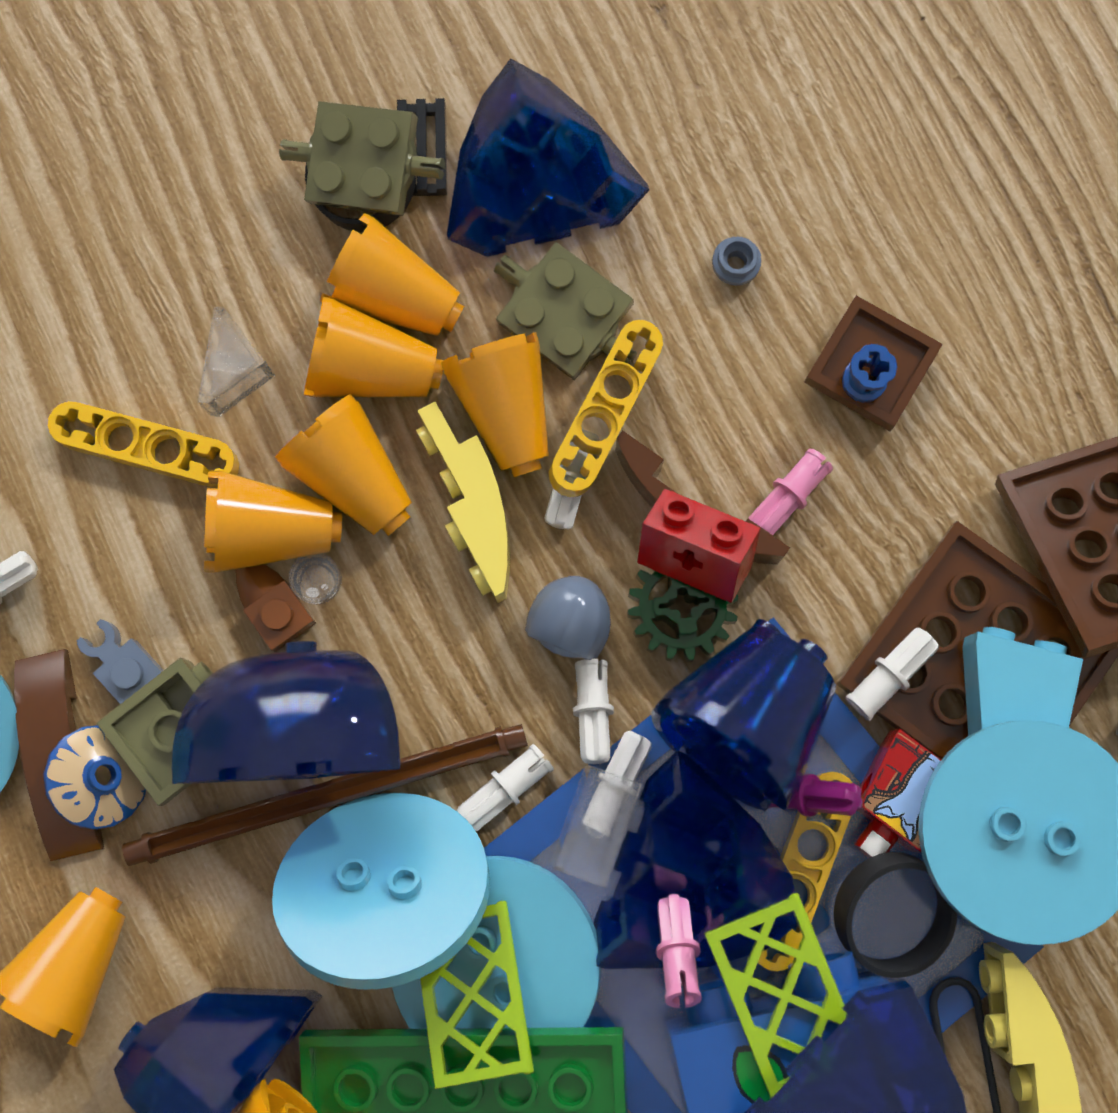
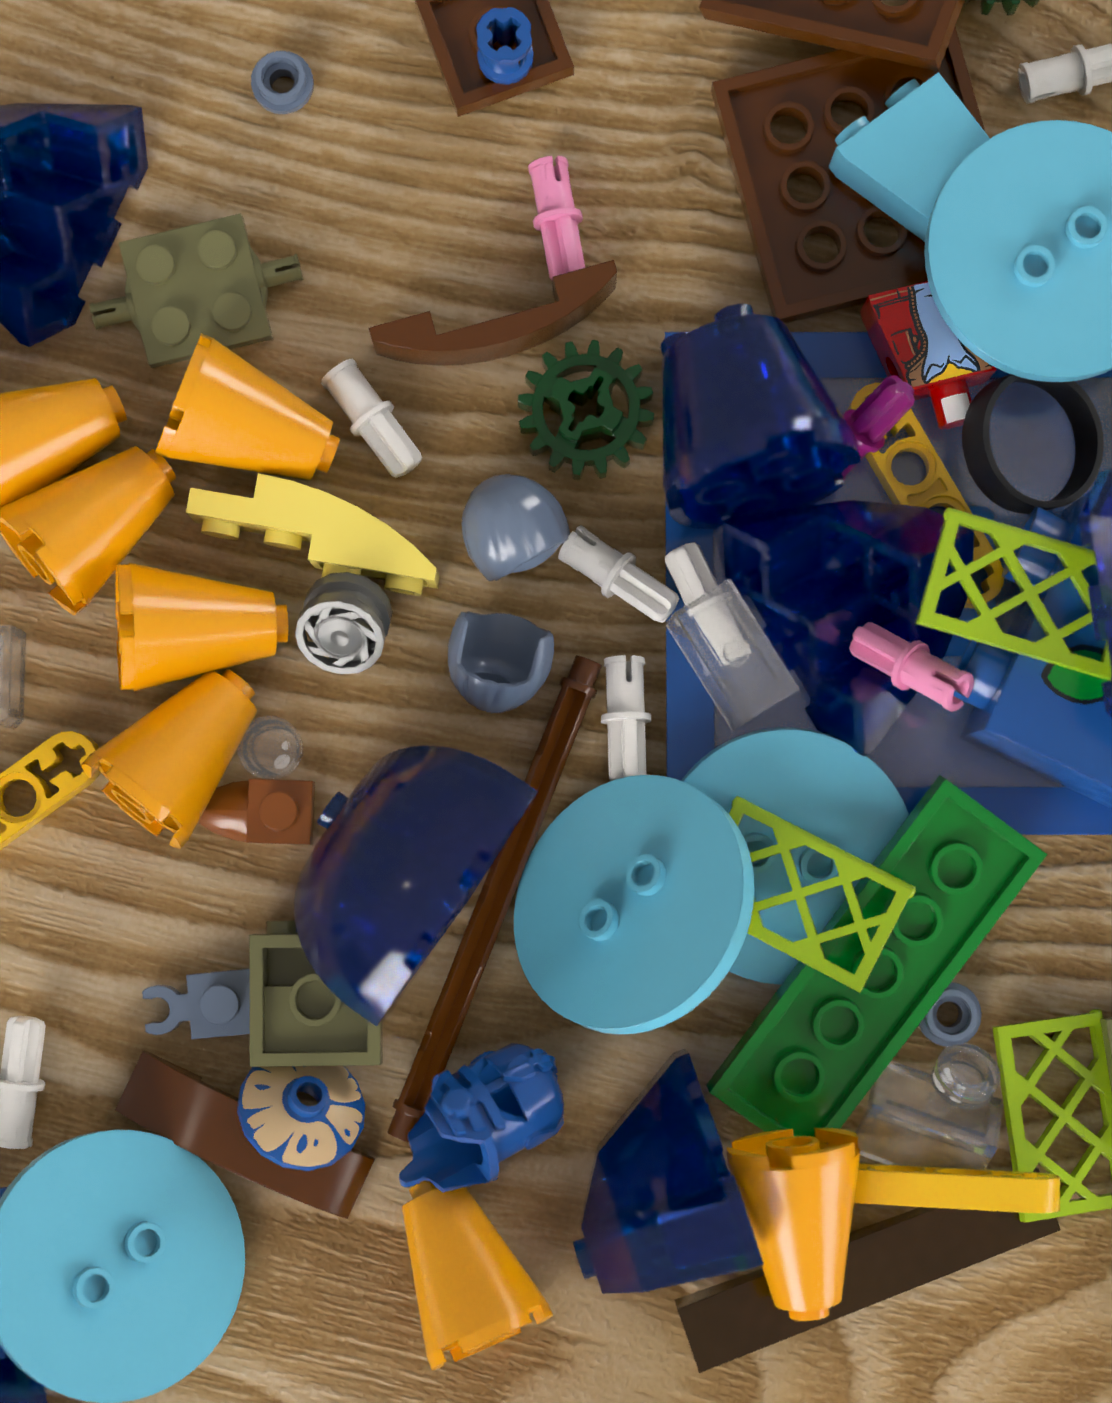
camera: 55 degrees left, 5 degrees up
yellow beam [549,320,663,497] -> none
red brick [637,489,761,603] -> none
white axle [846,627,939,721] -> none
none -> wheel [295,572,393,675]
none -> blue helmet [399,1043,564,1193]
none -> sand blue hair [448,611,554,713]

